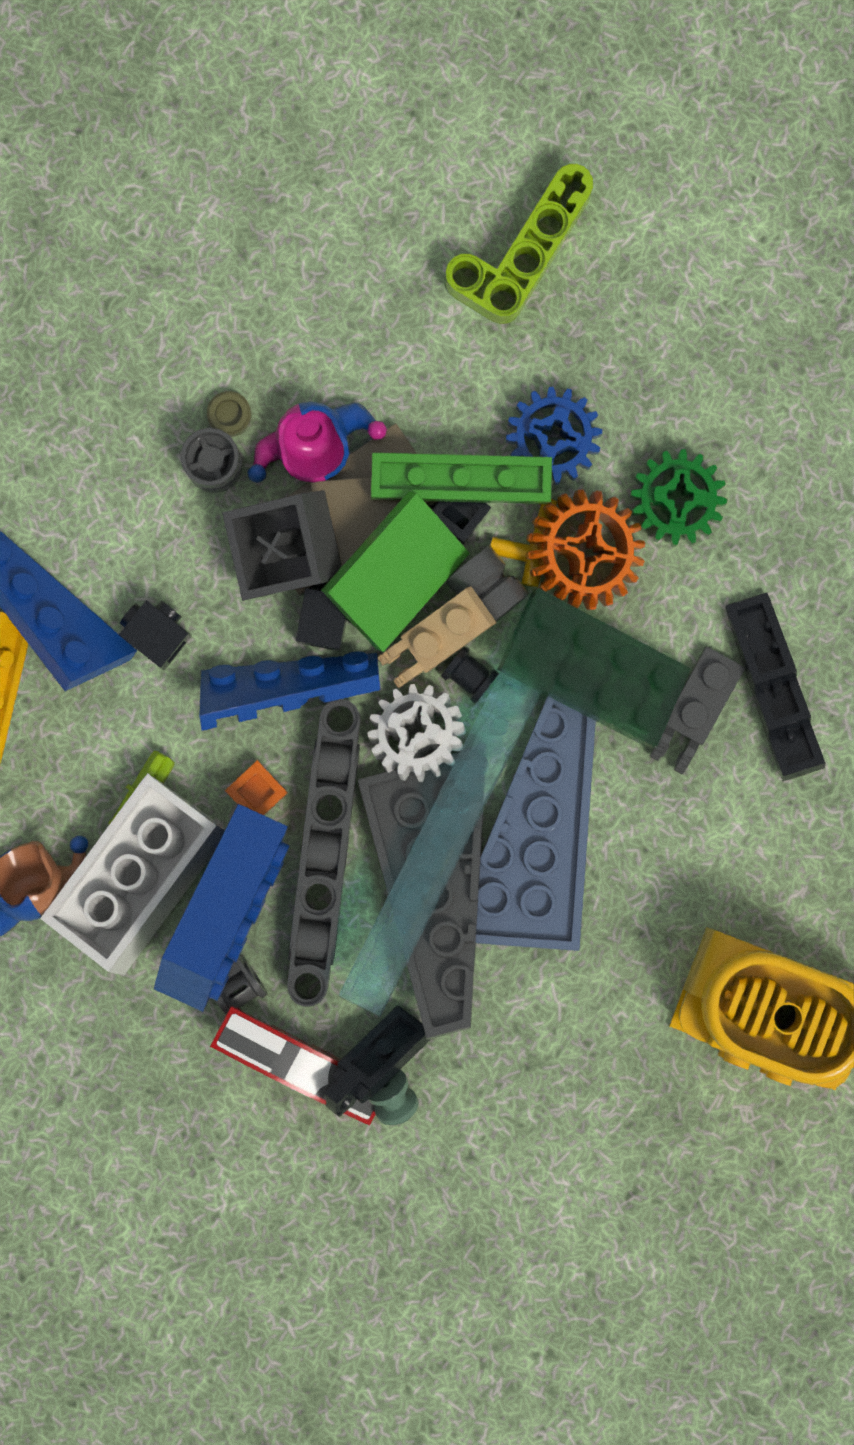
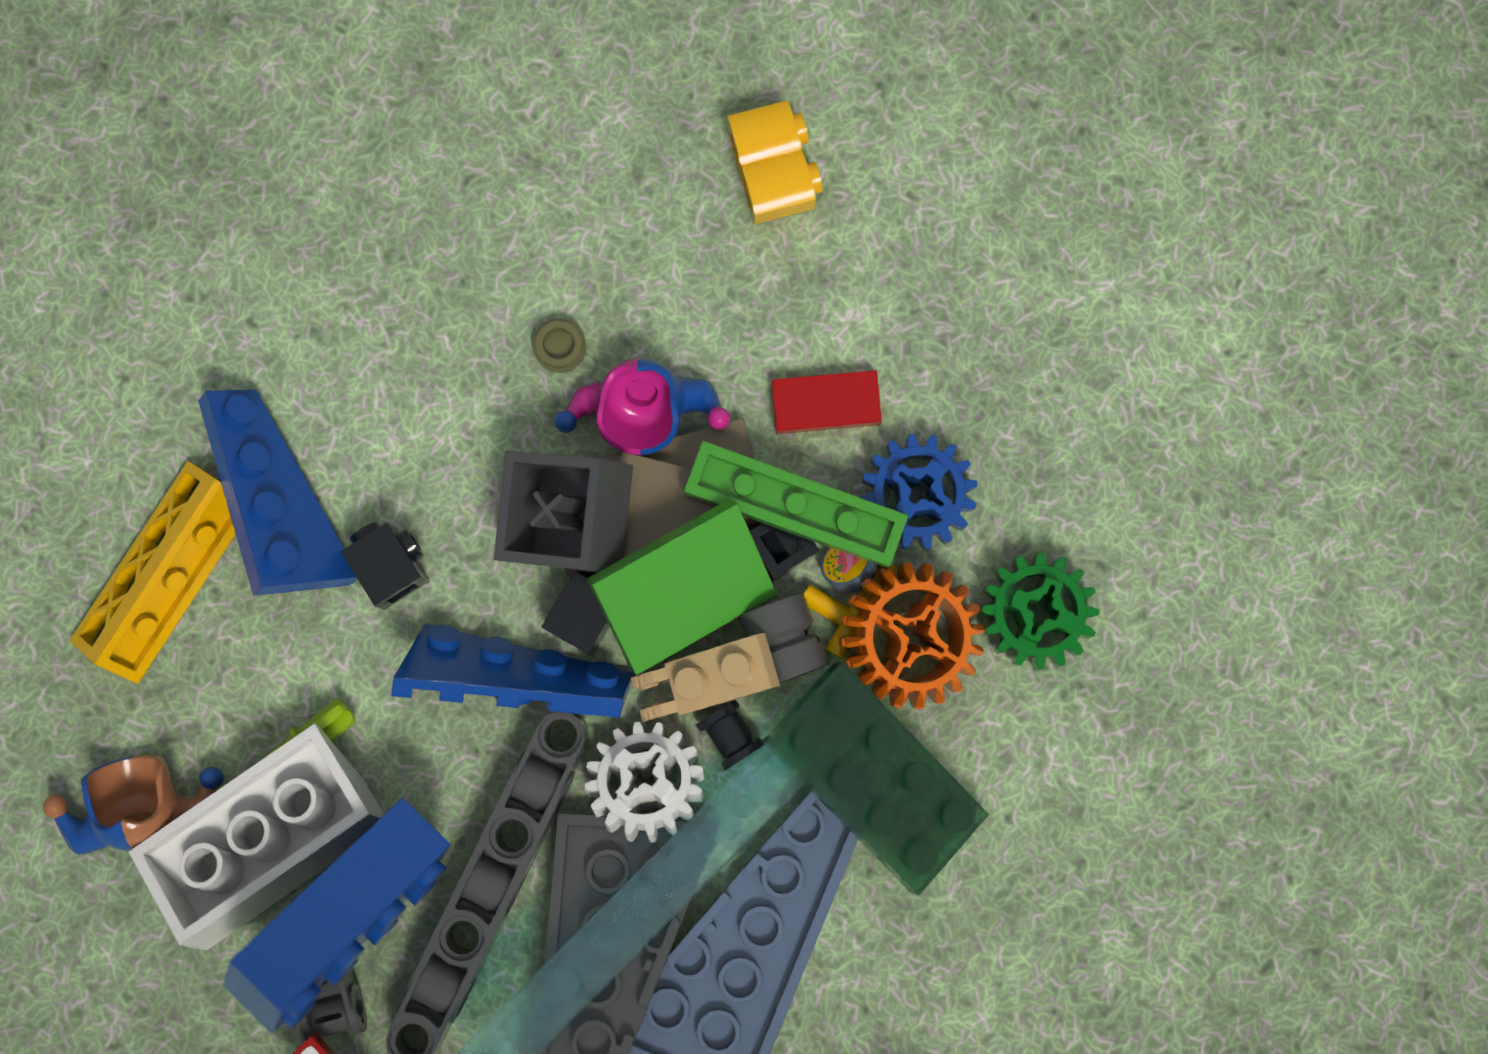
camera: 20 degrees right, 5 degrees down
dark grey wheel [180,428,243,493] -> none
orange plate [225,760,288,815] -> none
lime beam [445,164,593,324] -> none
dark grey hinge [649,646,745,774] -> none
black slope [725,592,826,782] -> none
none -> yellow brick [727,100,823,225]
none -> red tile [771,370,882,435]
none -> tile [821,547,877,594]

